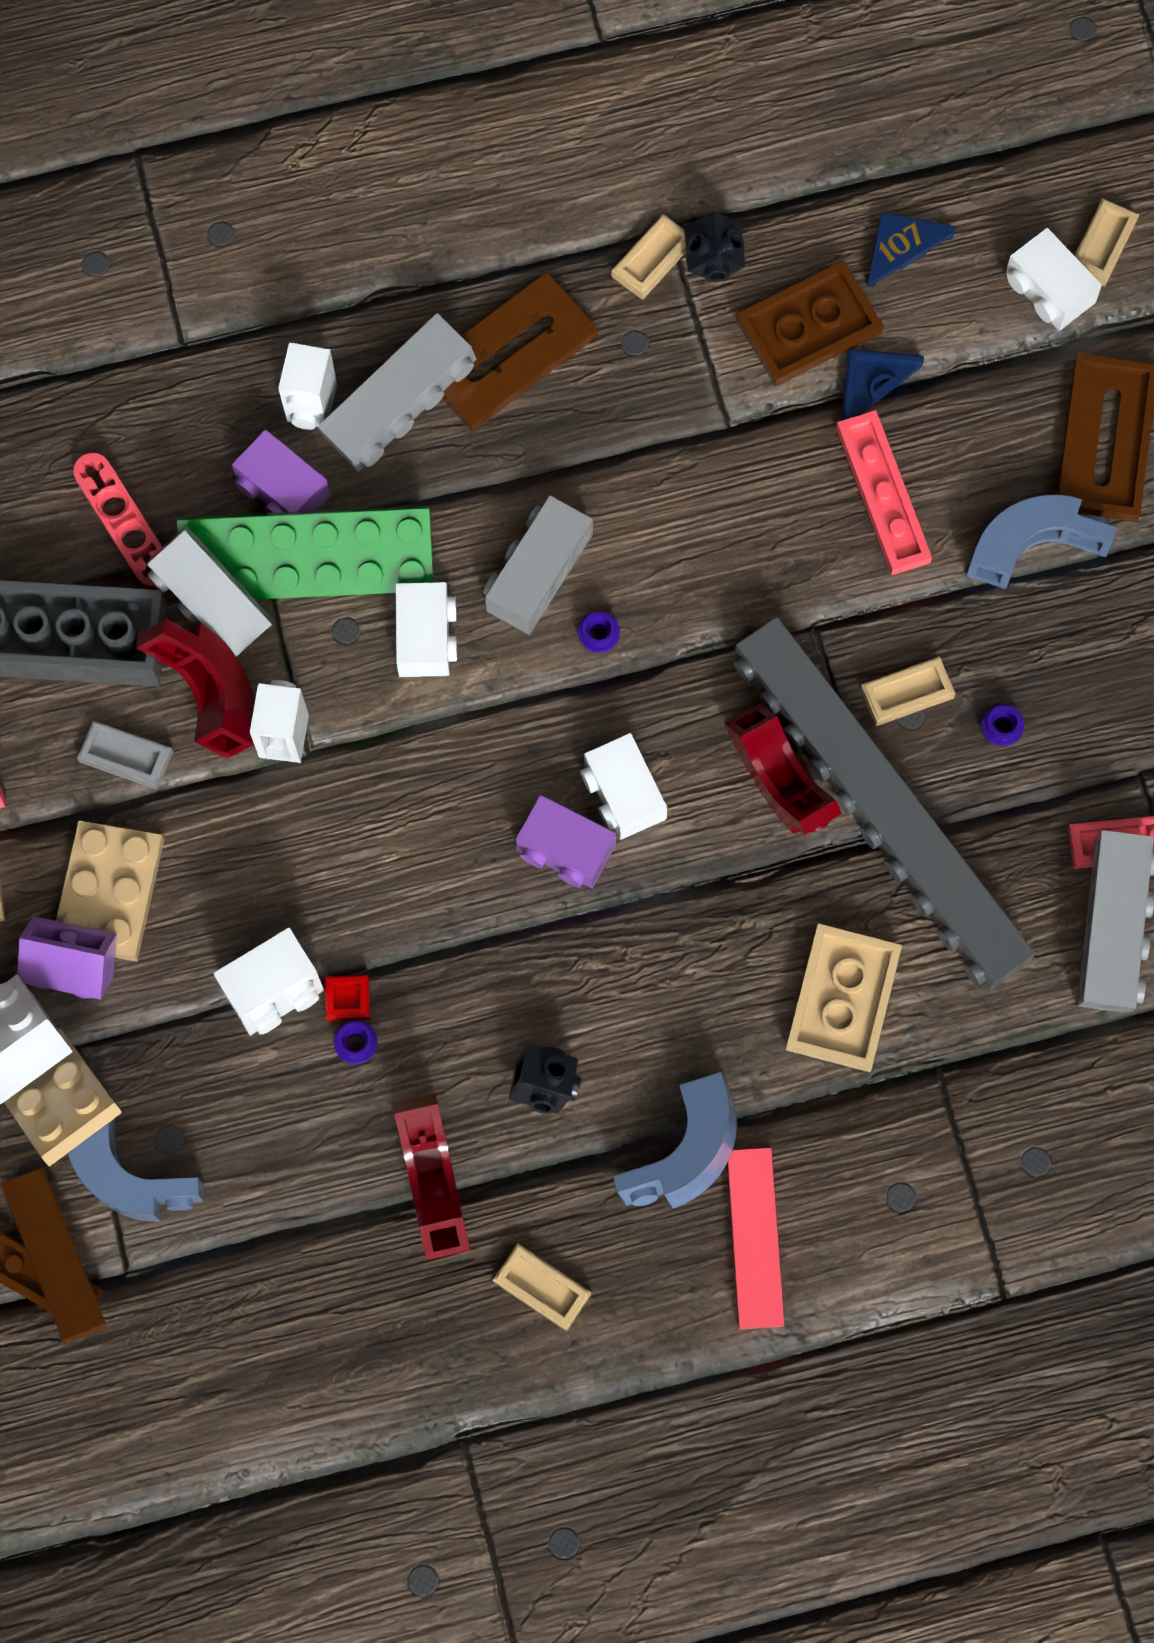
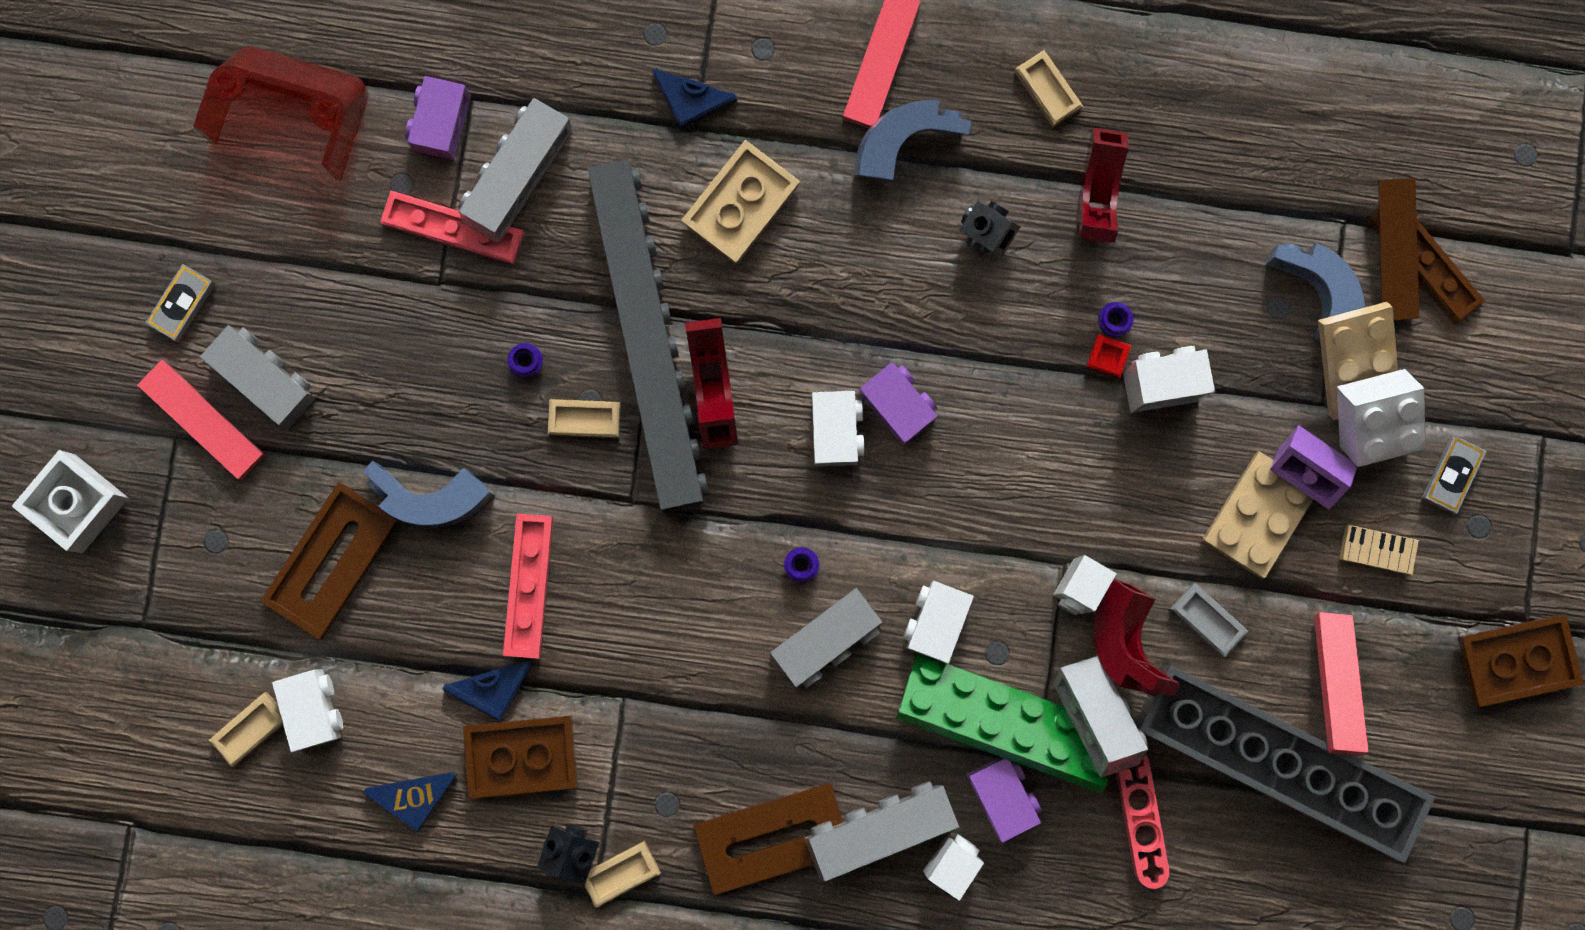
camera: 160 degrees left, 10 degrees up
none -> dark blue tile [652,68,737,129]

